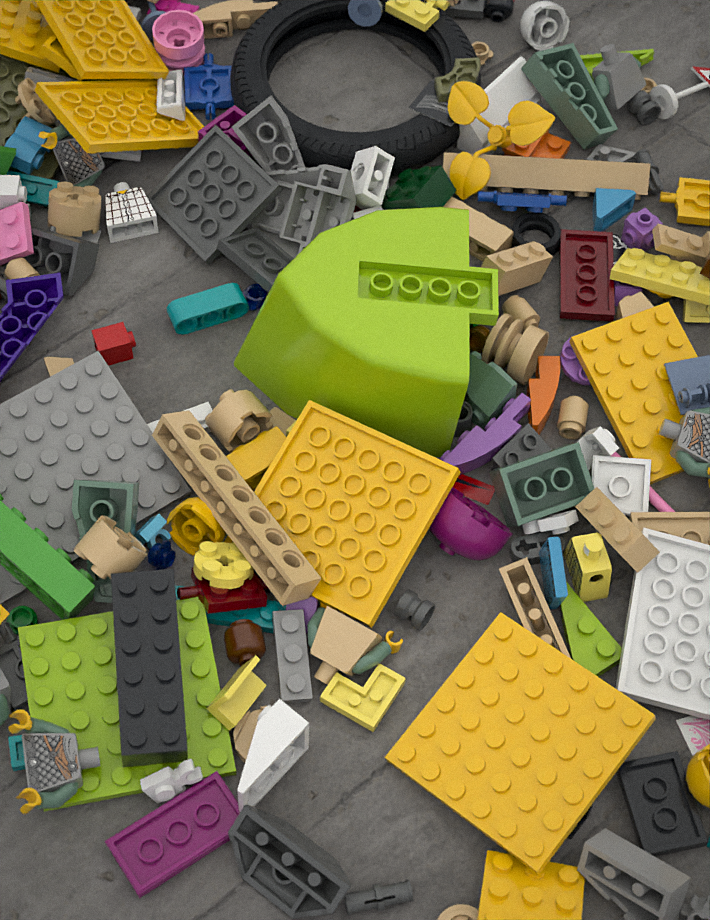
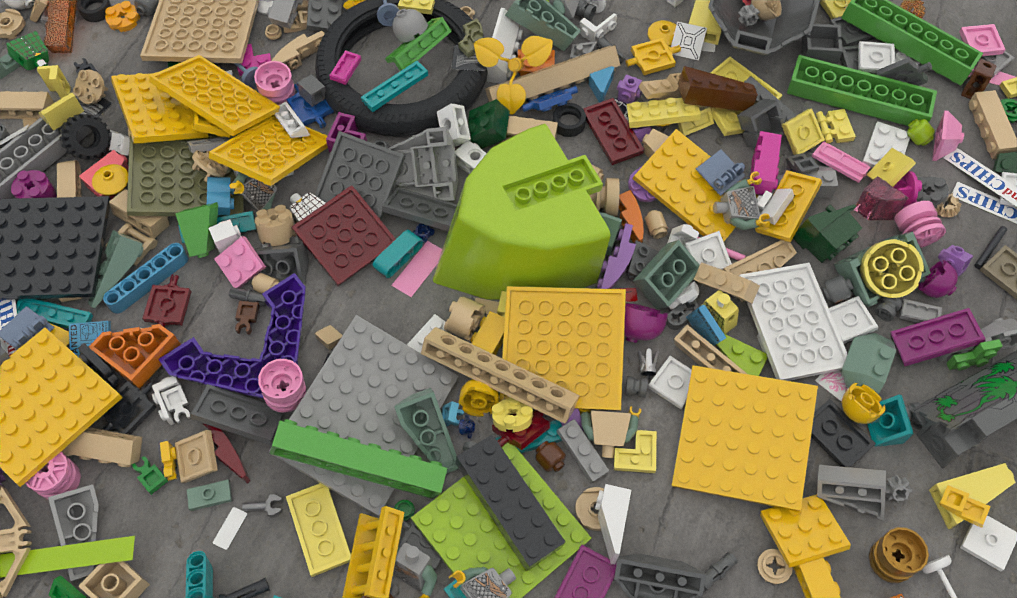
camera: 25 degrees left, 5 degrees up
tan brick [74,515,148,580] -> none
red brick [91,322,136,366] -> none
white plate [140,759,203,804] -> none
light yellow panel [207,655,267,731] -> none
light grey wedge [232,95,305,172] -> none
tan brick [481,241,553,296] -> none
none -> dark red plate [292,185,396,286]
none -> dark grey brick [298,74,325,107]
none -> dark pink plate [329,50,362,85]
none -> teal plate [361,61,428,112]
none -> bright green fence [385,17,452,71]
none -> bright pink sticker [391,241,442,297]
none -> light grey cylinder [392,9,428,43]
none -> white bracket [579,13,617,42]
none -> flat silver piece [638,348,659,380]
none -> white plate [647,356,692,409]

